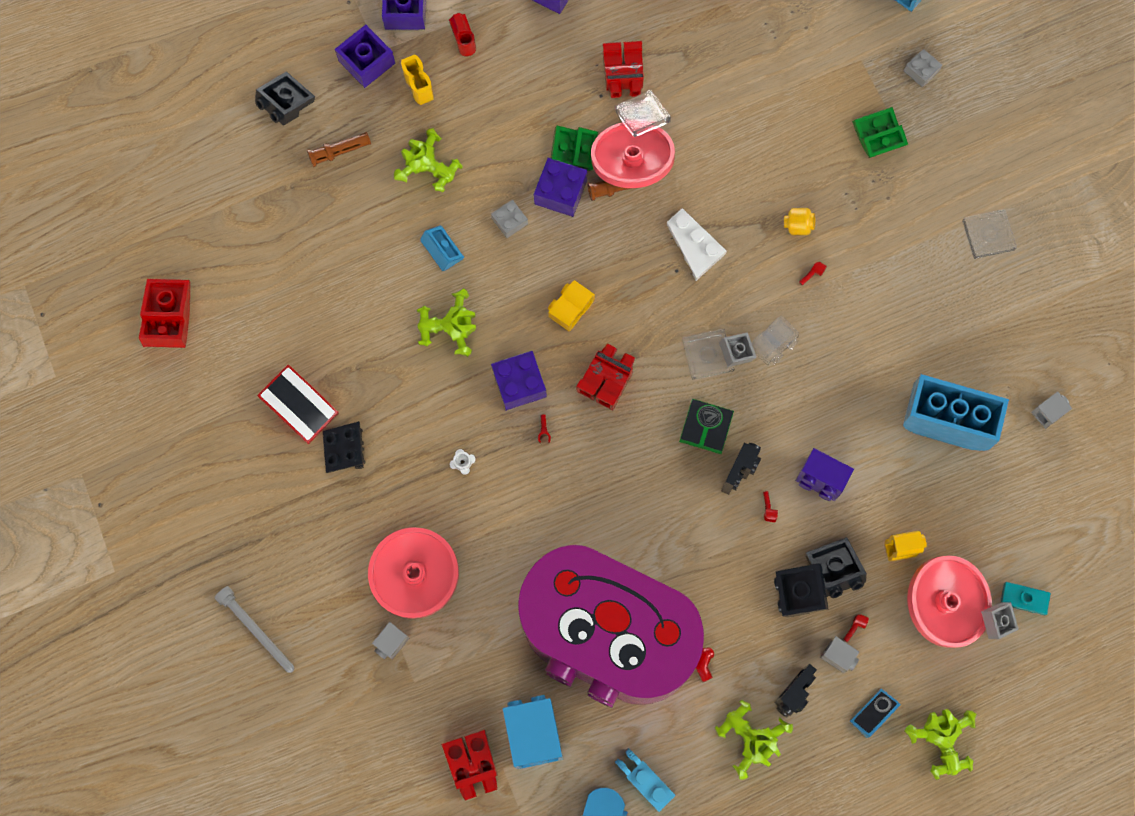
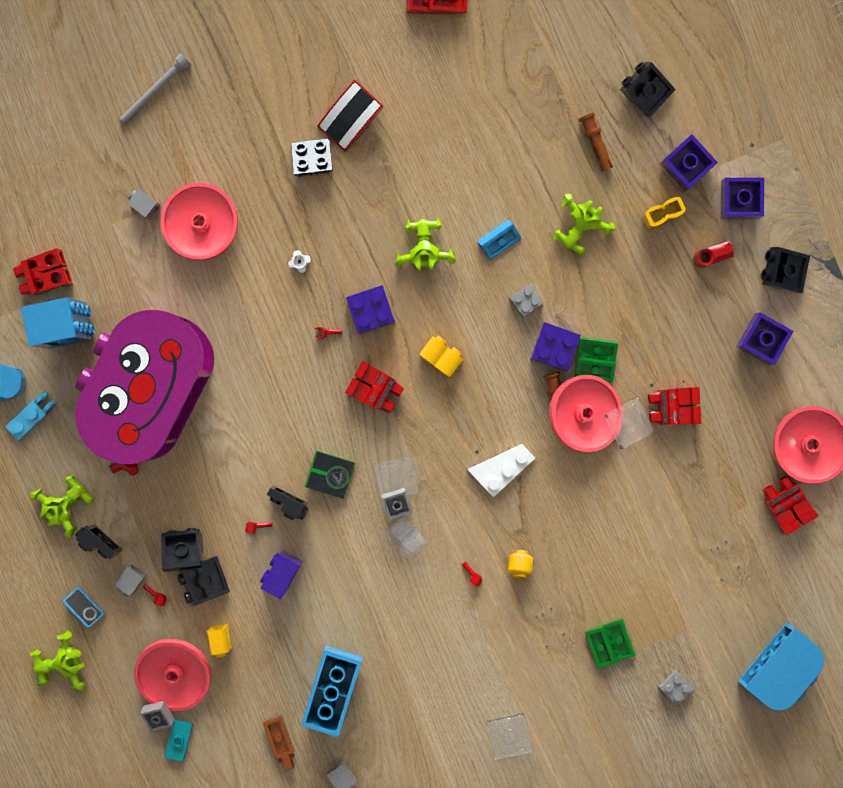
camera: 90 degrees right, 15 degrees up
none -> dark orange hinge [263,715,295,771]

